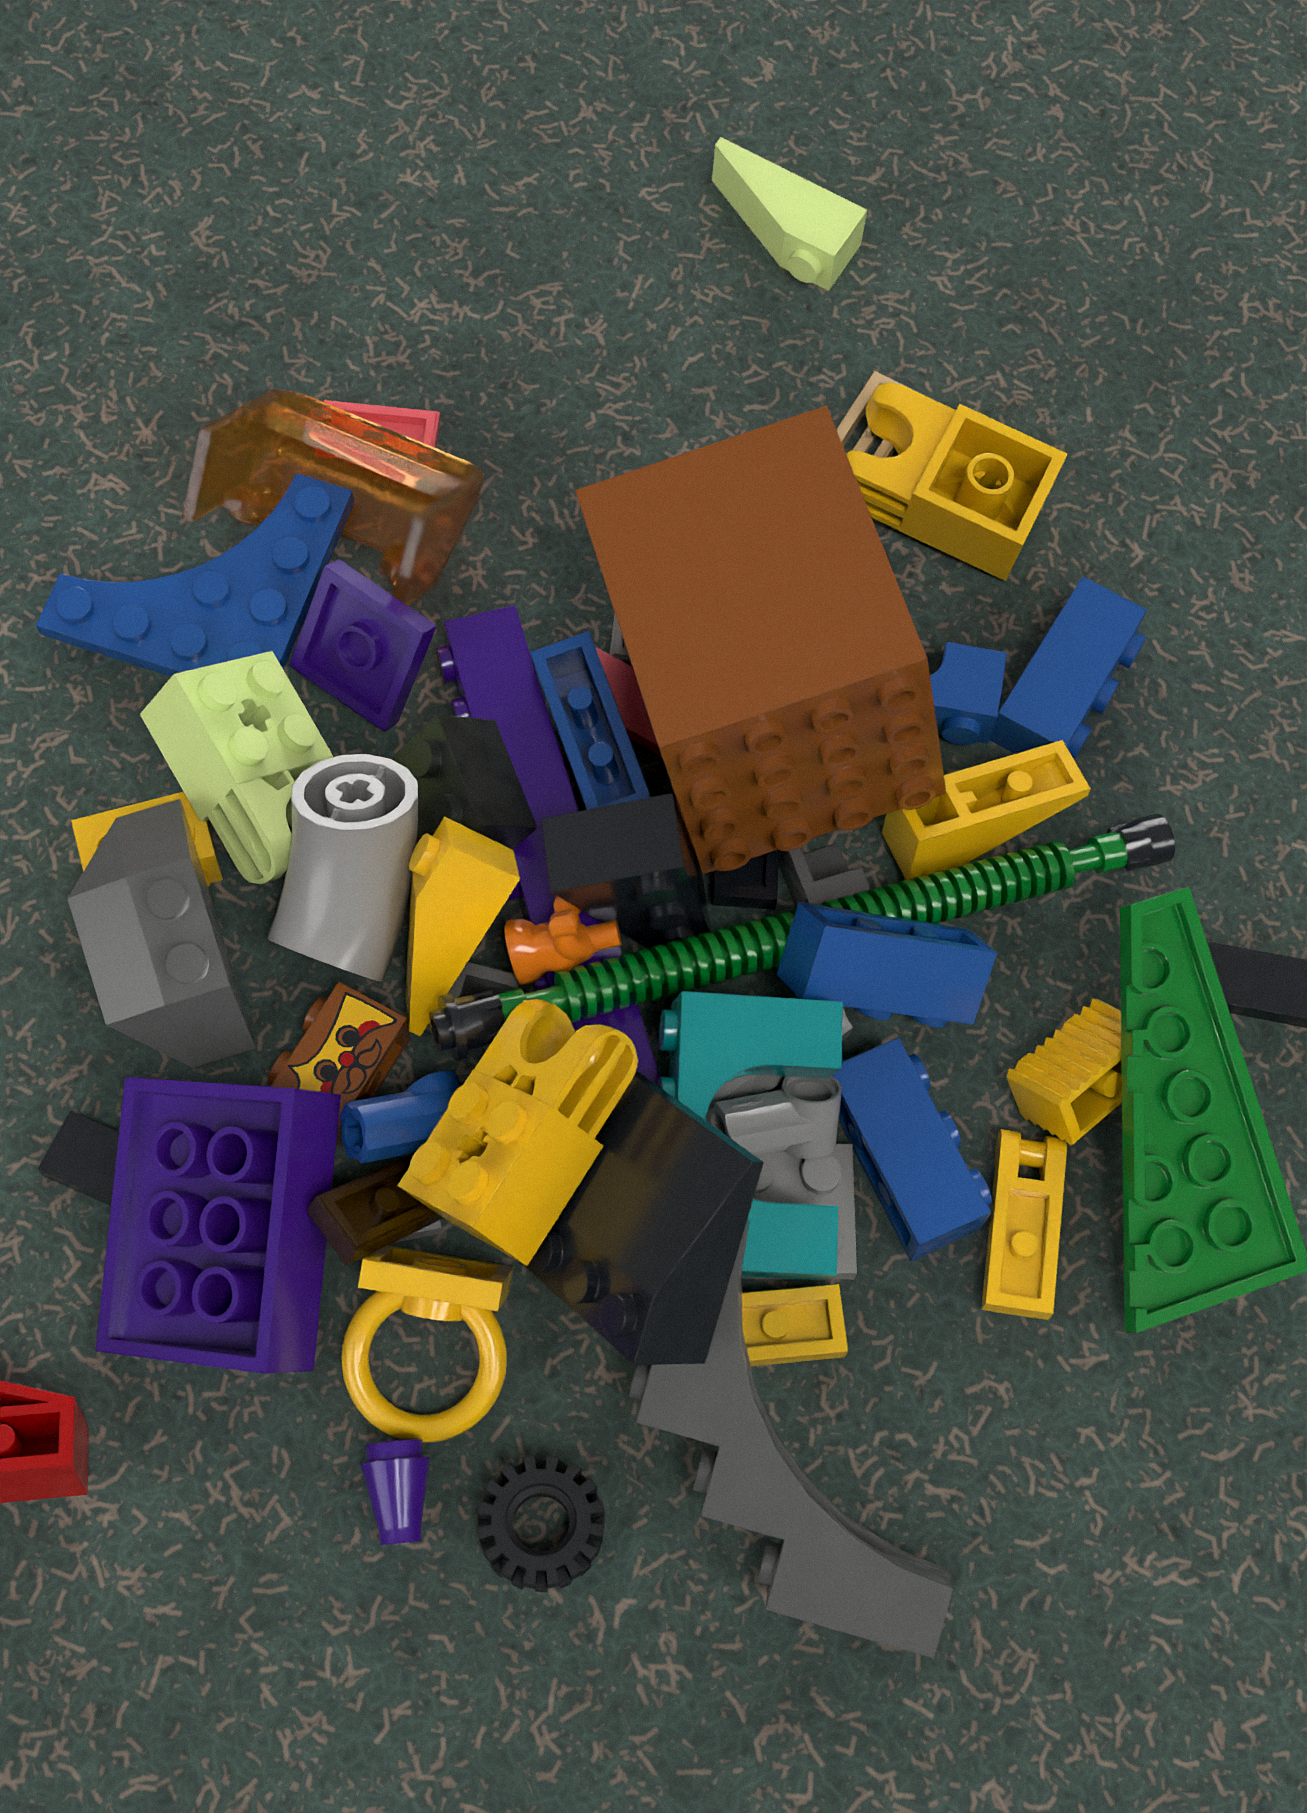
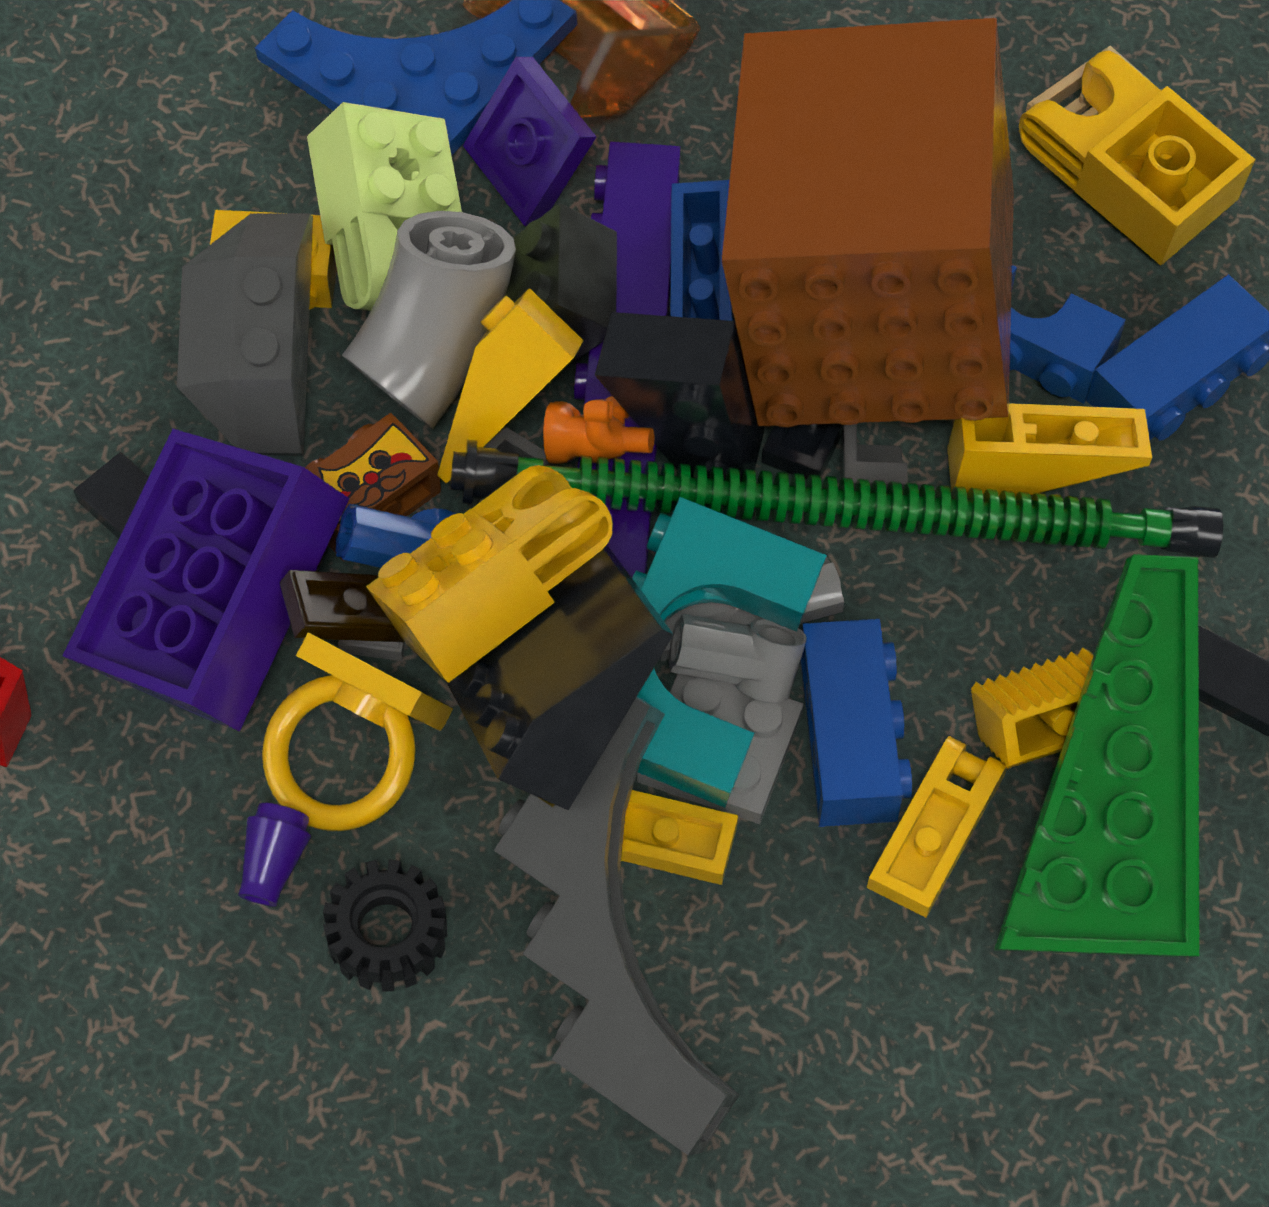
camera: 25 degrees right, 5 degrees down
blue brick [777,902,997,1028] -> none

